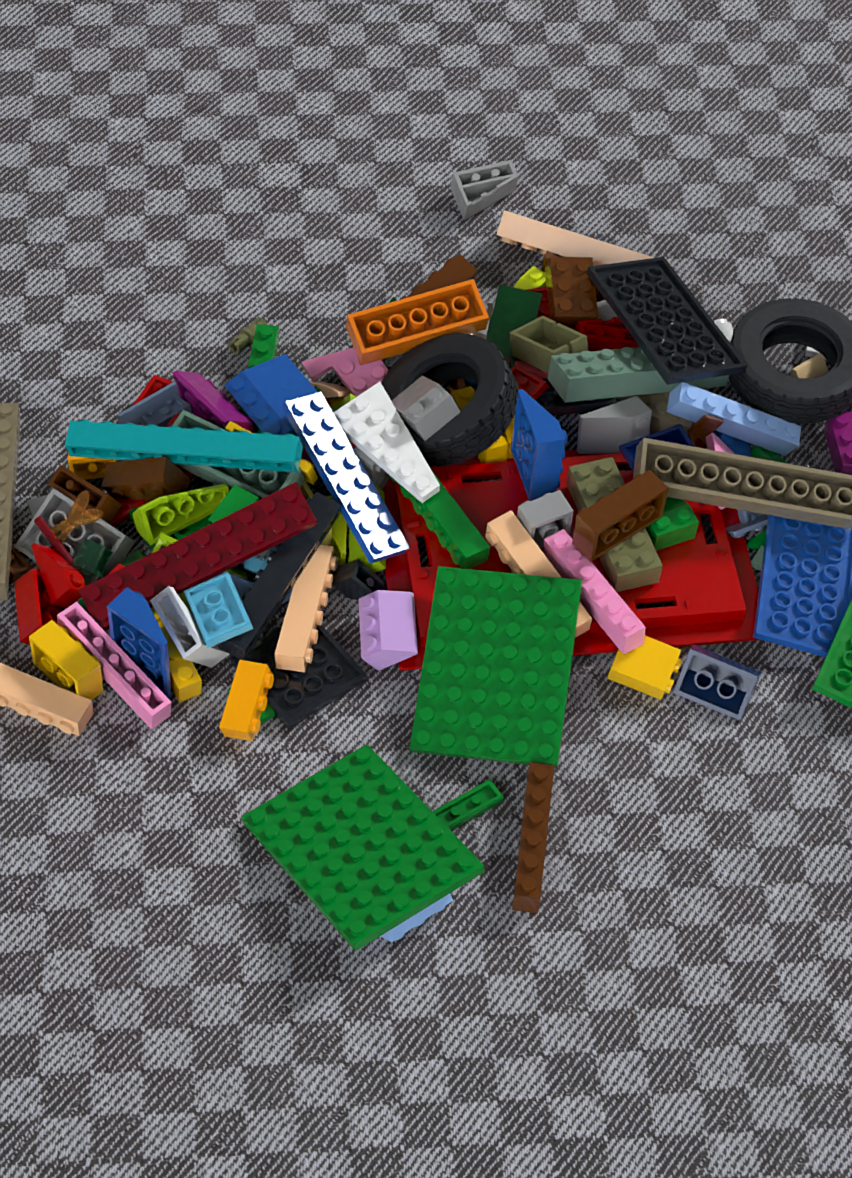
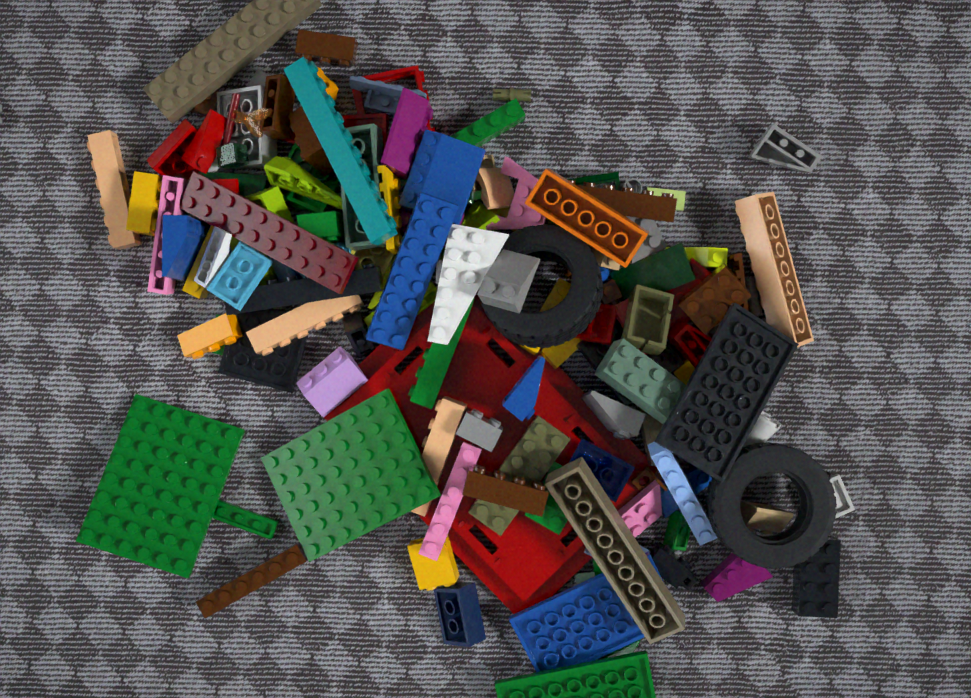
camera: 55 degrees right, 35 degrees up
none -> reddish brown brick [295,29,358,67]

